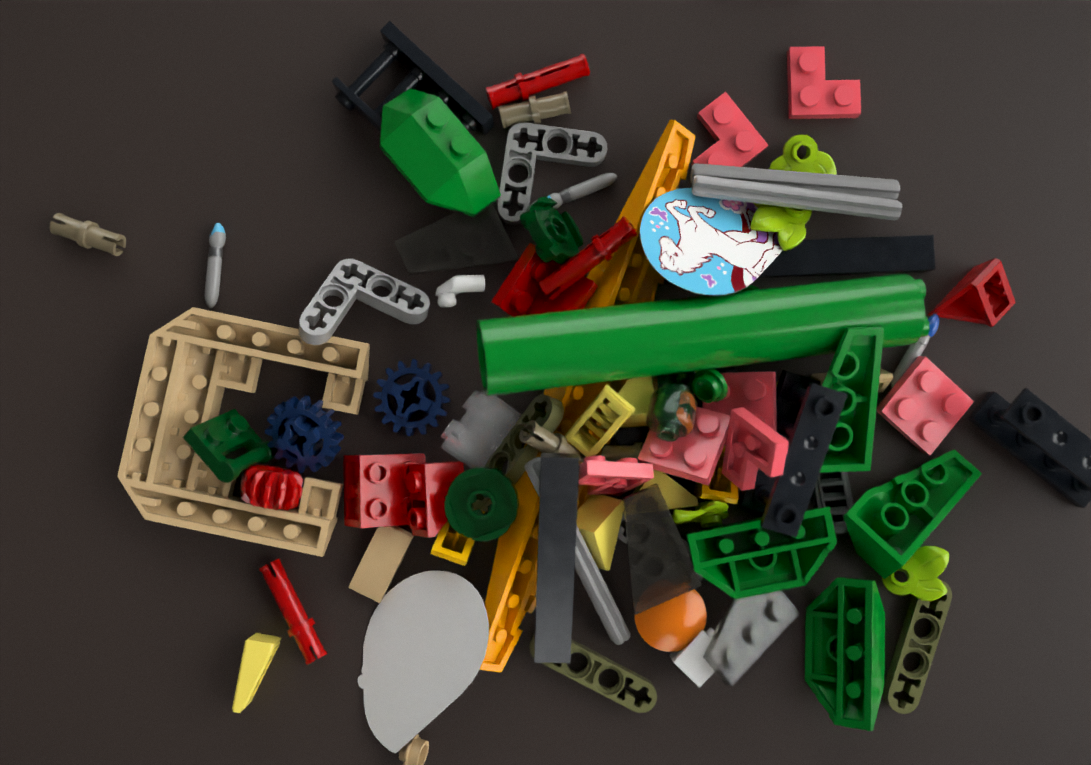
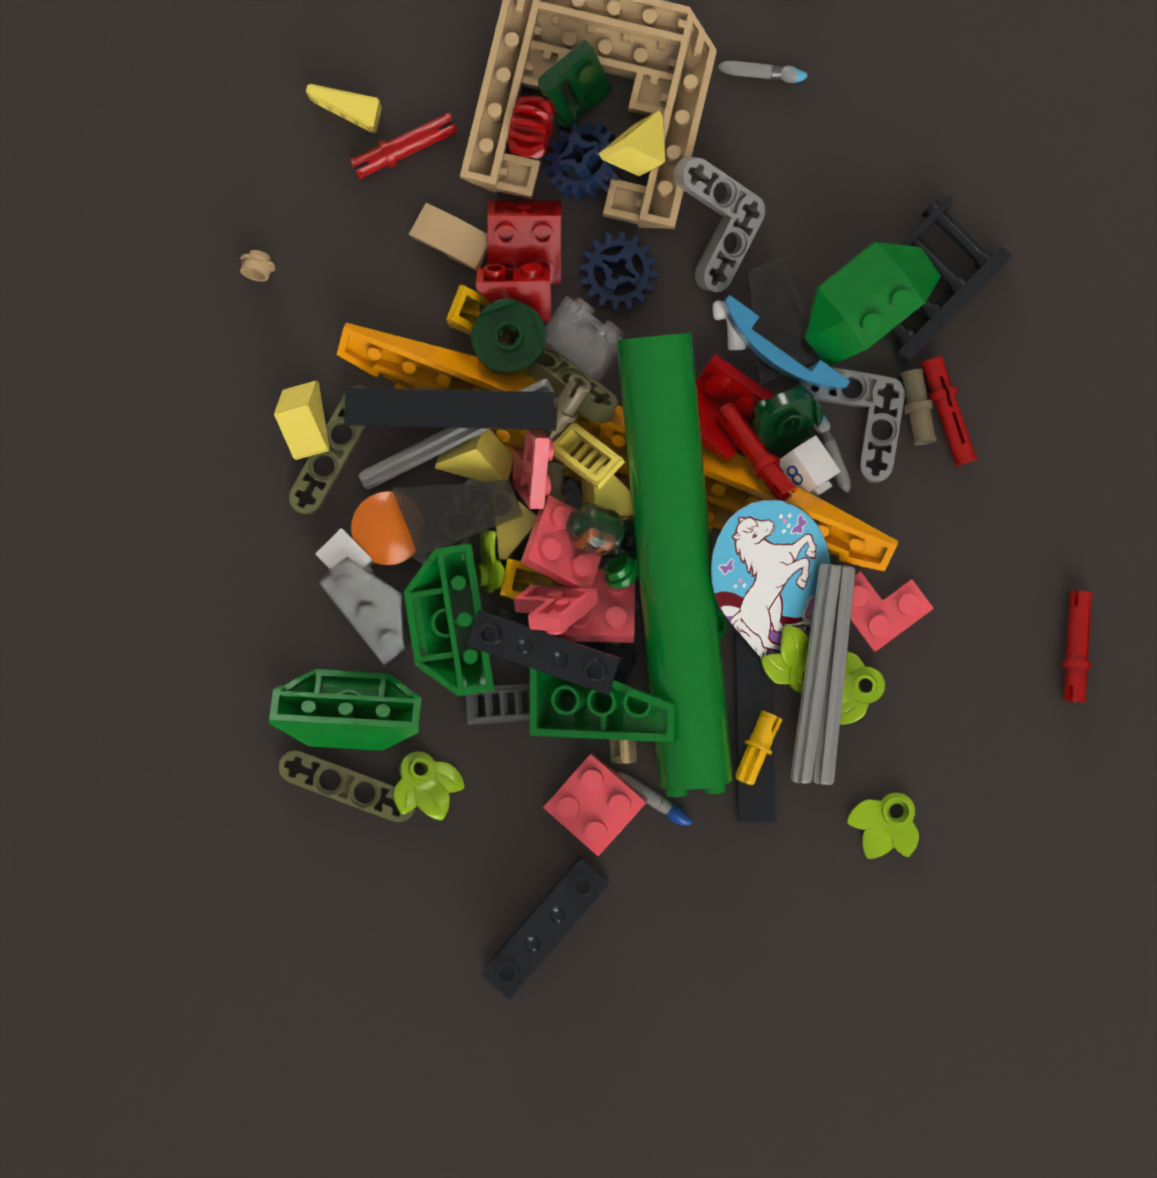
camera: 90 degrees right, 0 degrees up
white sticker [358,570,489,753] -> none
coral plate [787,46,861,119] -> none
green wedge [843,449,982,579] -> none
red slope [928,258,1016,327] -> none
none -> light yellow slope [274,381,330,460]
none -> light yellow slope [598,110,665,176]
none -> dark azure slope [722,295,850,390]
none -> yellow axle [735,710,782,785]
none -> white brick [779,435,841,497]
none -> lime plate [847,792,919,859]

